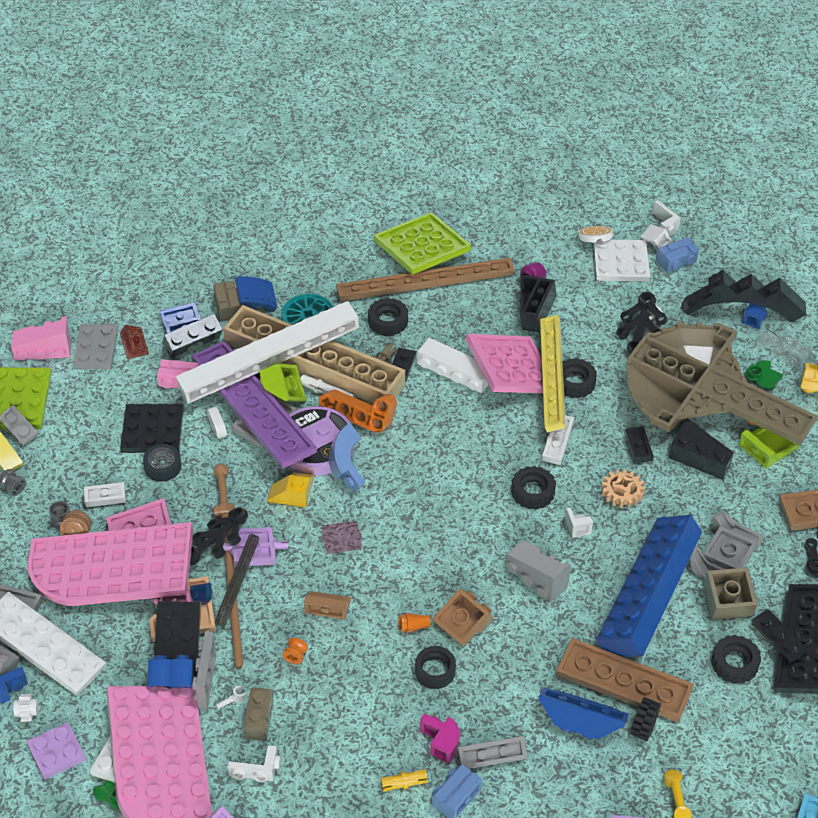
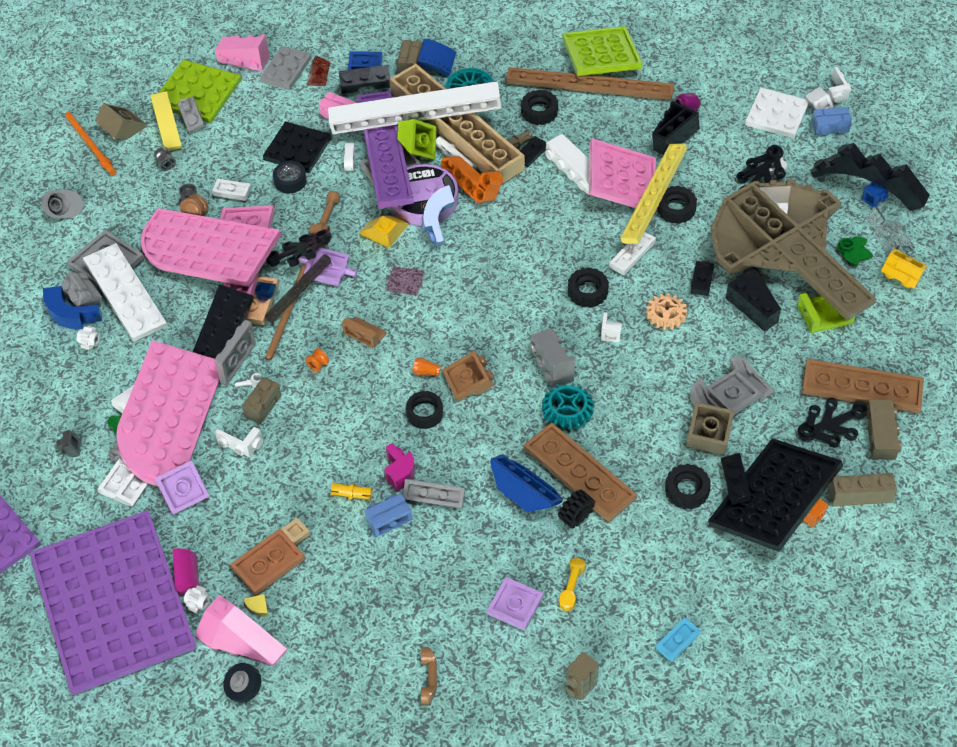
camera: 25 degrees right, 5 degrees up
lavender plate [26,722,86,780] -> none
blue brick [147,655,194,688] -> none
tile [578,226,613,243] -> none
blue brick [596,515,702,657] -> none
none -> teal gear [541,382,594,432]

